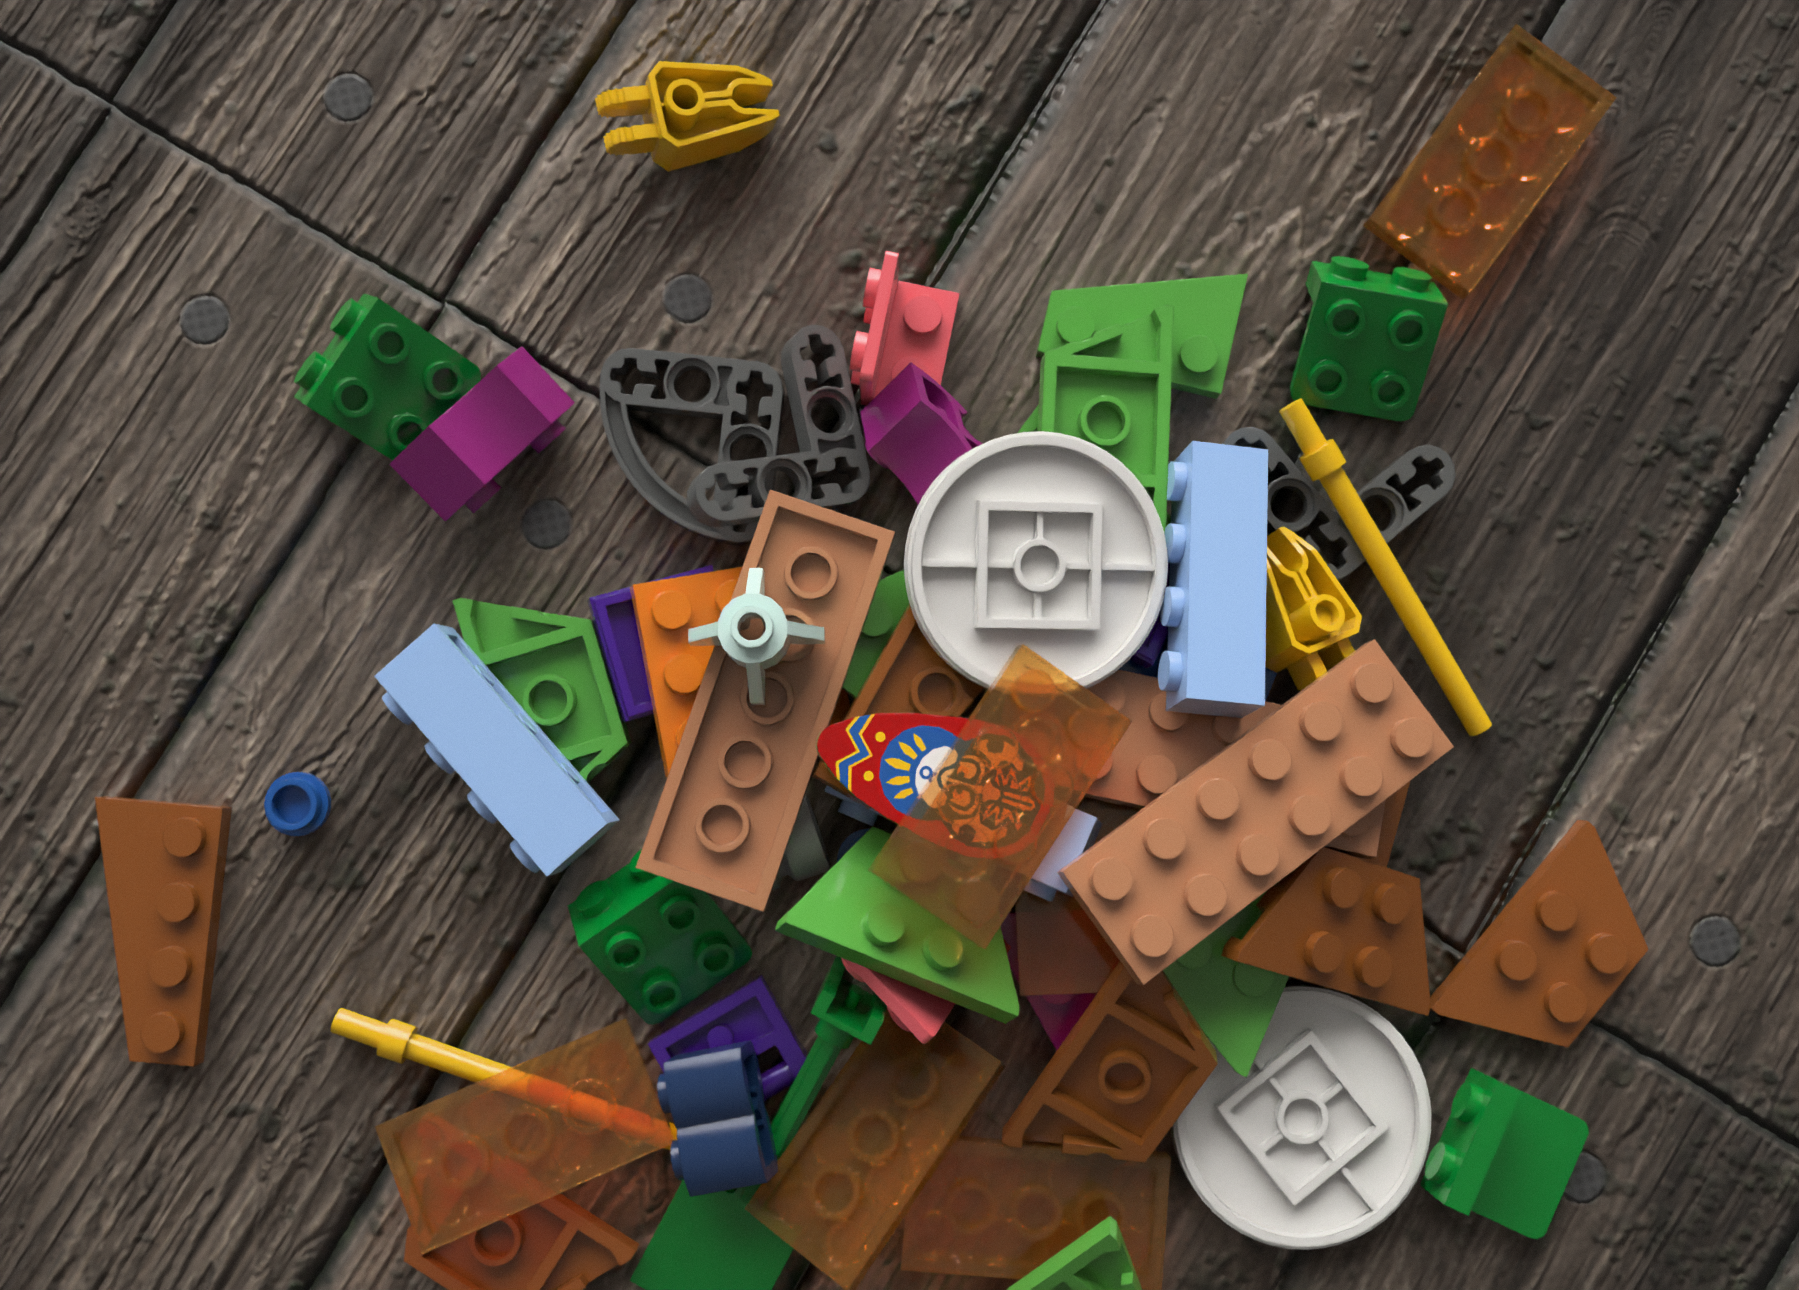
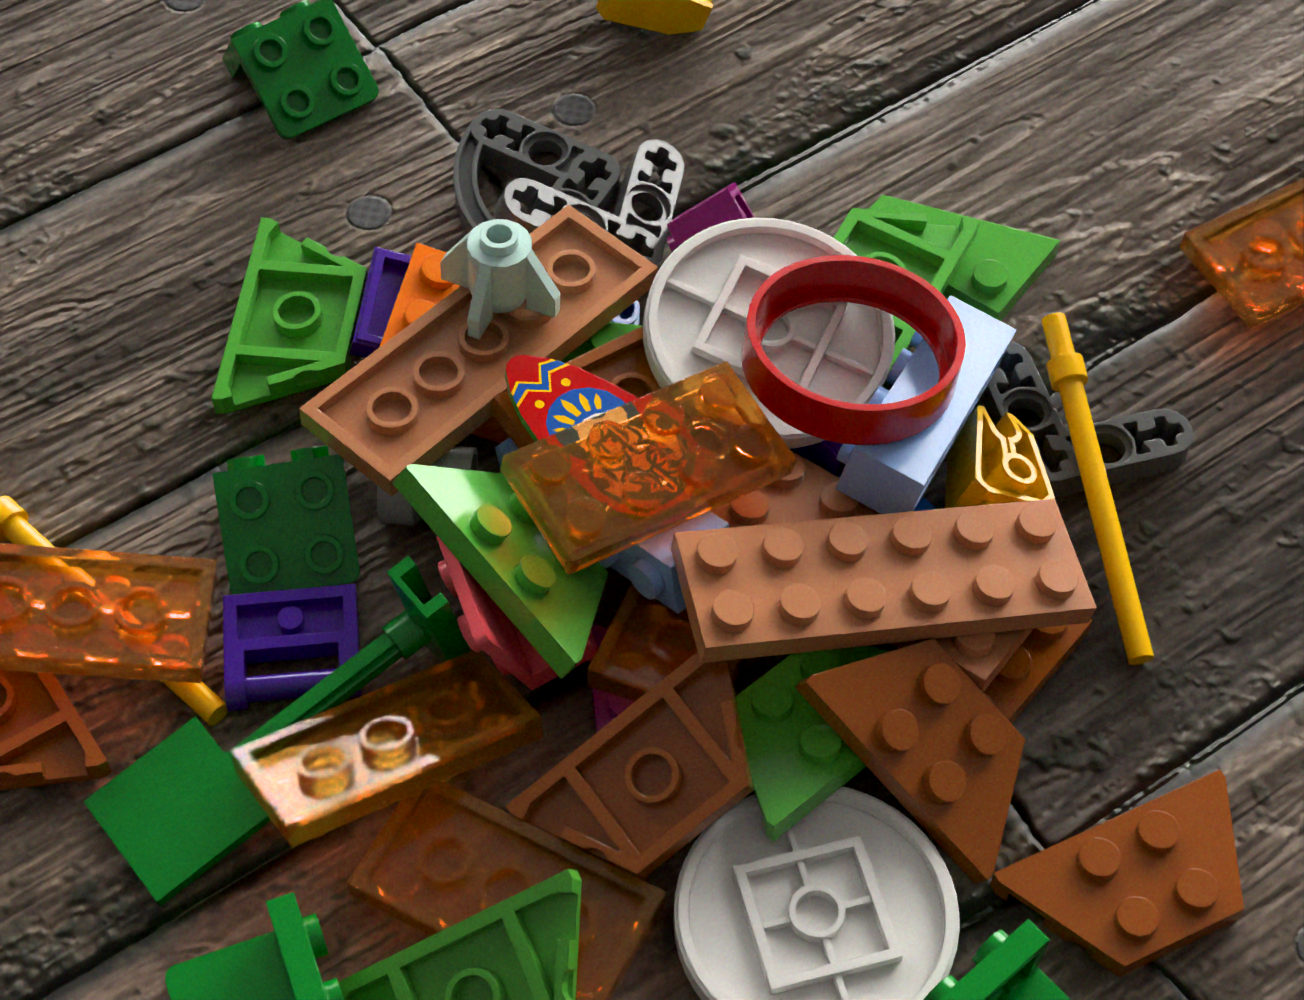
camera: 30 degrees right, 30 degrees down
blue plate [264,772,331,836] -> none
light blue brick [374,623,620,877] -> none
magenta brick [389,346,575,521] -> none
dark blue brick [657,1040,778,1197] -> none
coral bracket [850,251,960,406] -> none
green bracket [1290,256,1448,422] -> none
none -> red piece [741,255,966,445]

